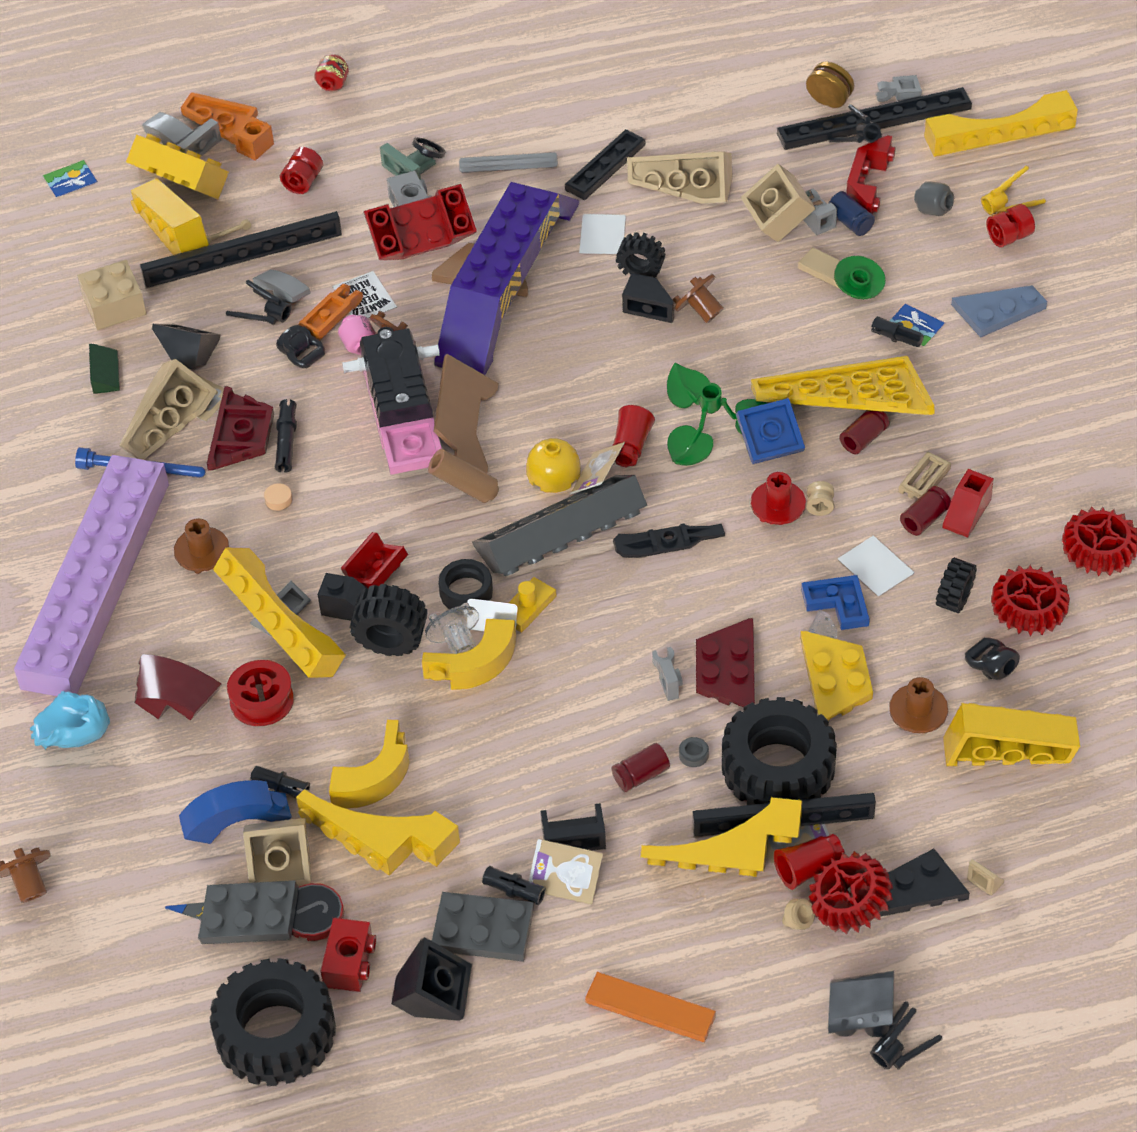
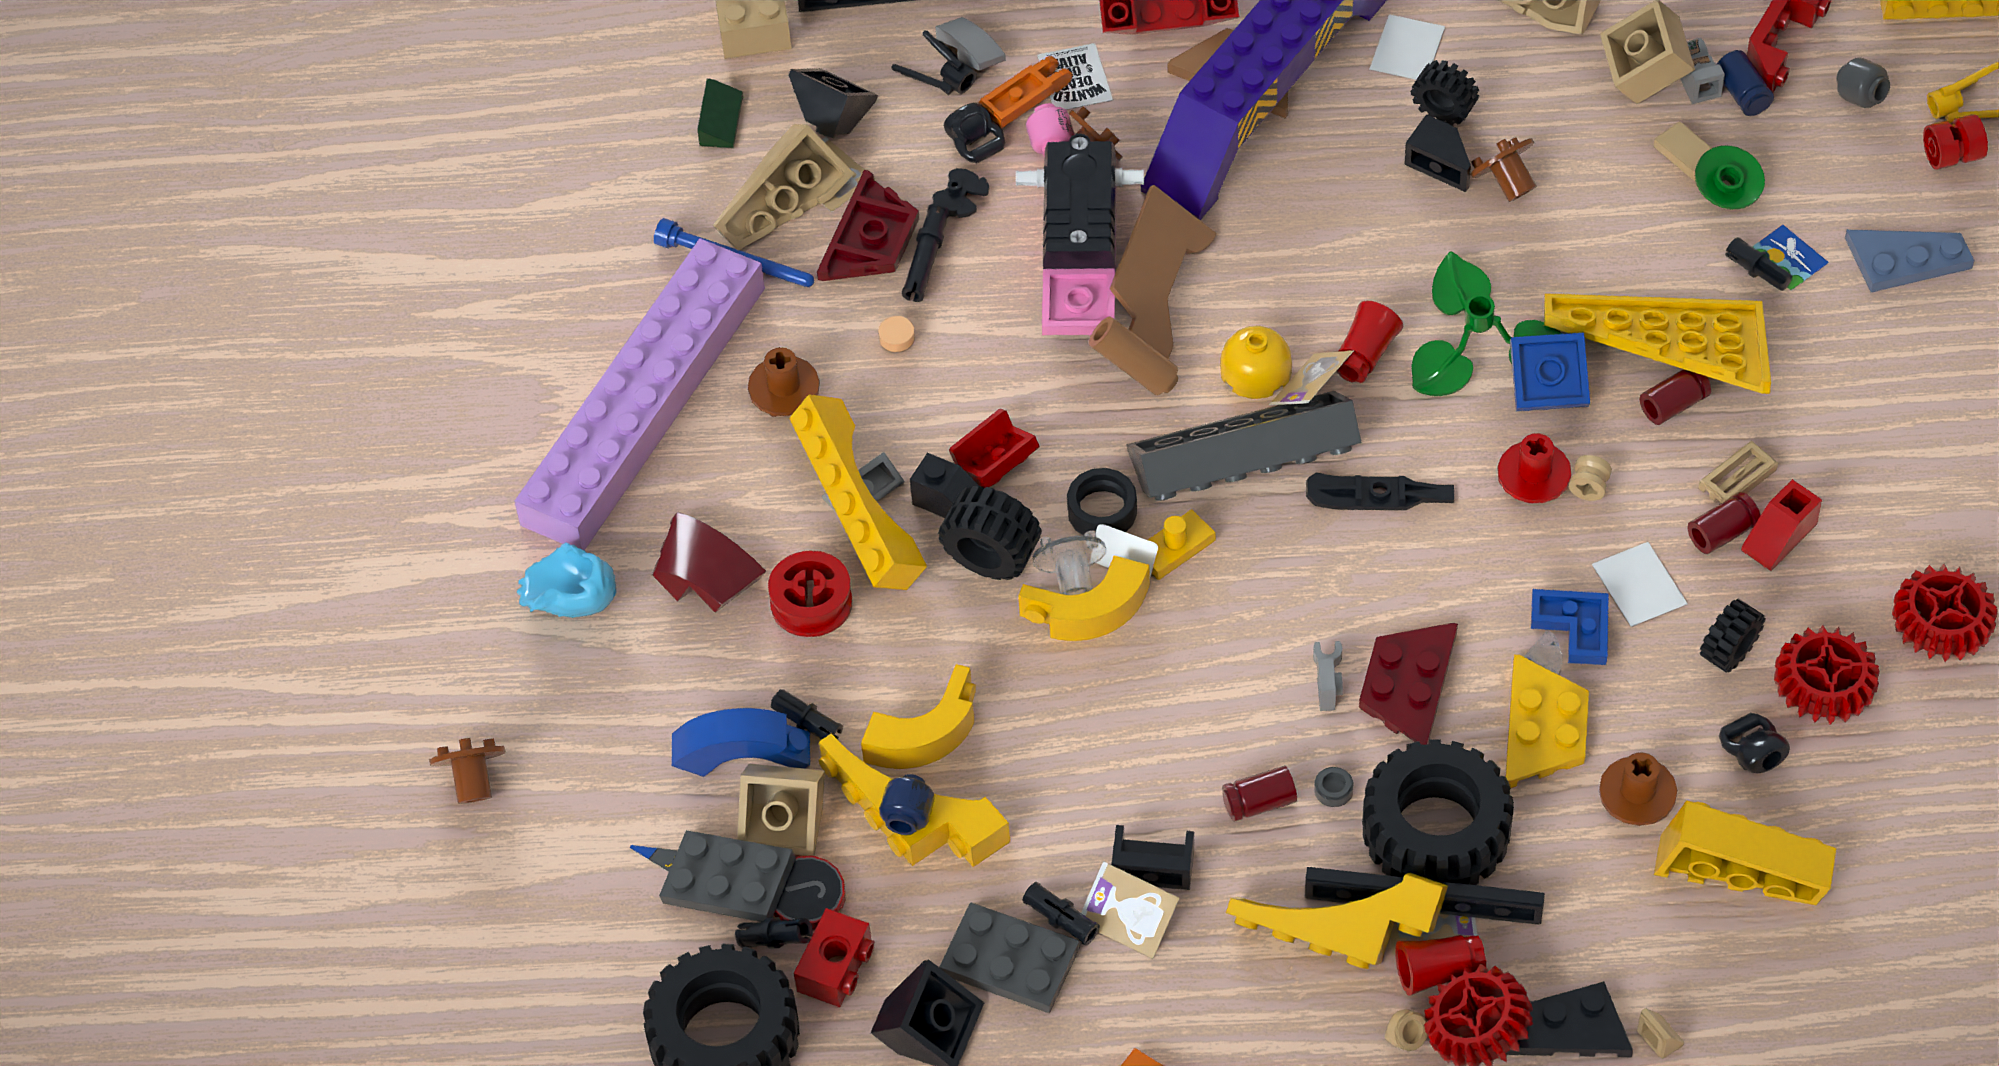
camera: 15 degrees right, 5 degrees up
none -> black pin [735,917,813,949]
none -> dark blue head [879,774,935,835]
none -> black piece [932,168,989,218]

